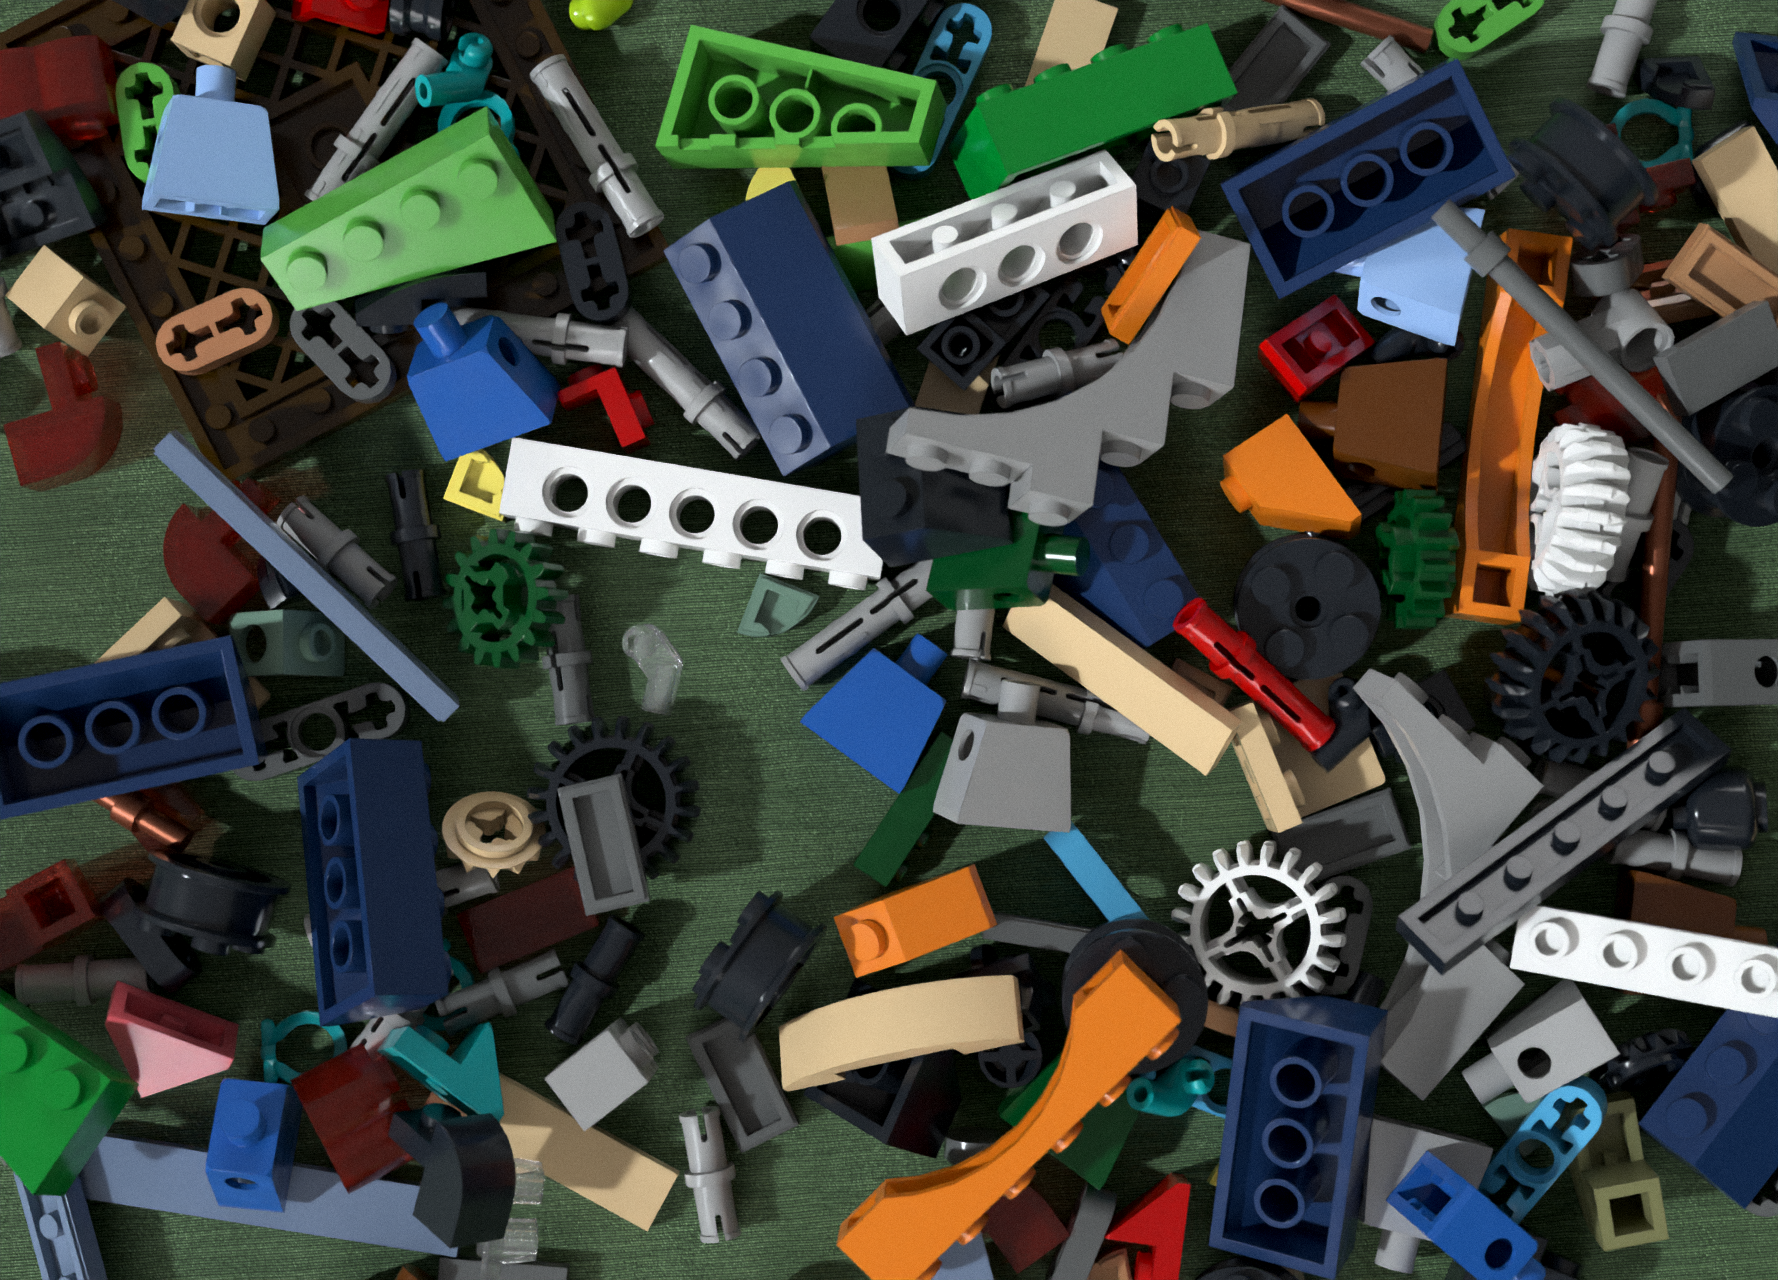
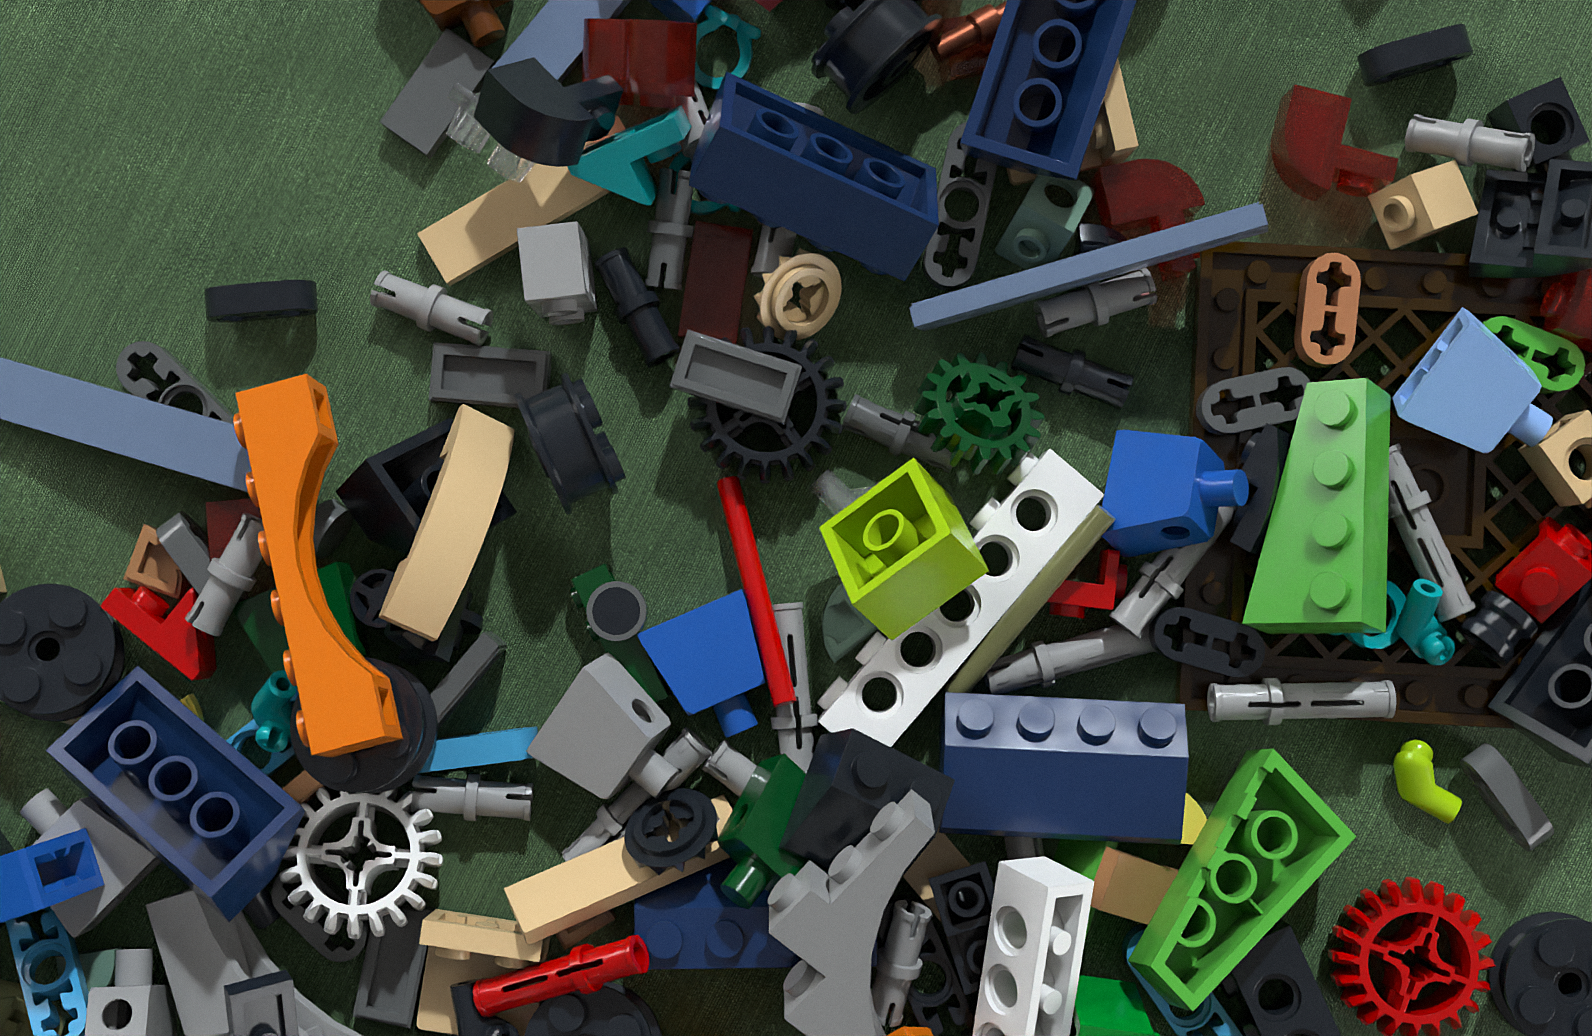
camera: 125 degrees right, 0 degrees up
light yellow tile [443,449,507,523] -> none
orange slope [833,864,998,978] -> none
none -> light grey pin [185,513,264,636]
none -> light grey pin [410,774,534,821]
none -> black tile [586,581,648,641]
none -> black gear [624,788,720,876]
none -> red bar [716,476,797,707]
none -> lime brick [819,457,989,641]
none -> olive bar [944,504,1116,693]

